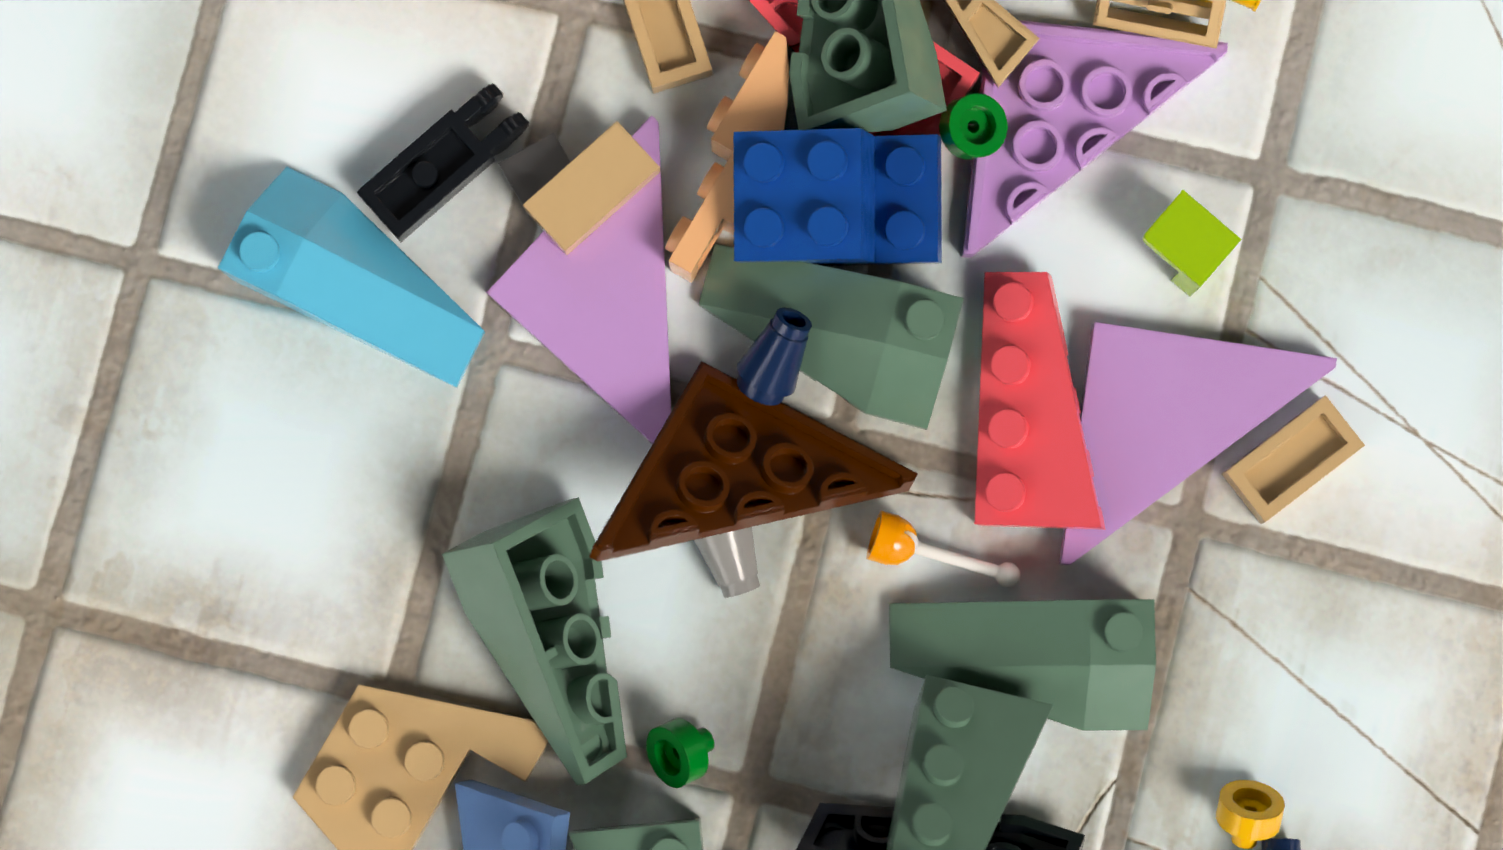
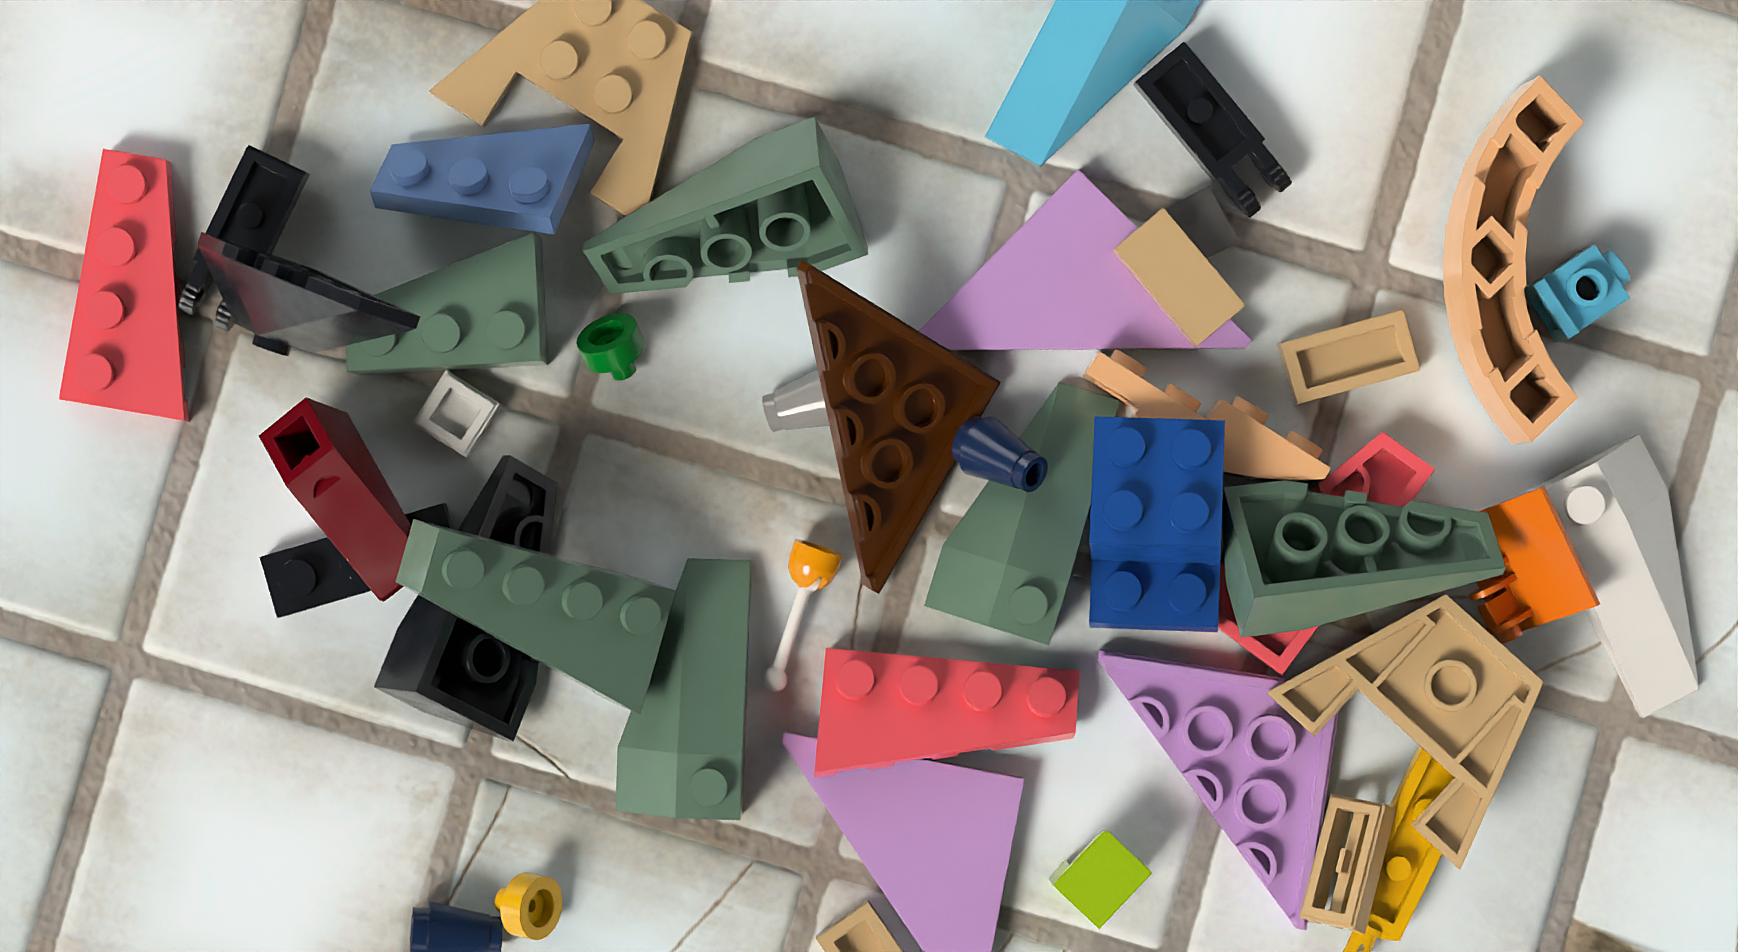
camera: 90 degrees right, 5 degrees up
green tile [939,94,1008,160] -> none

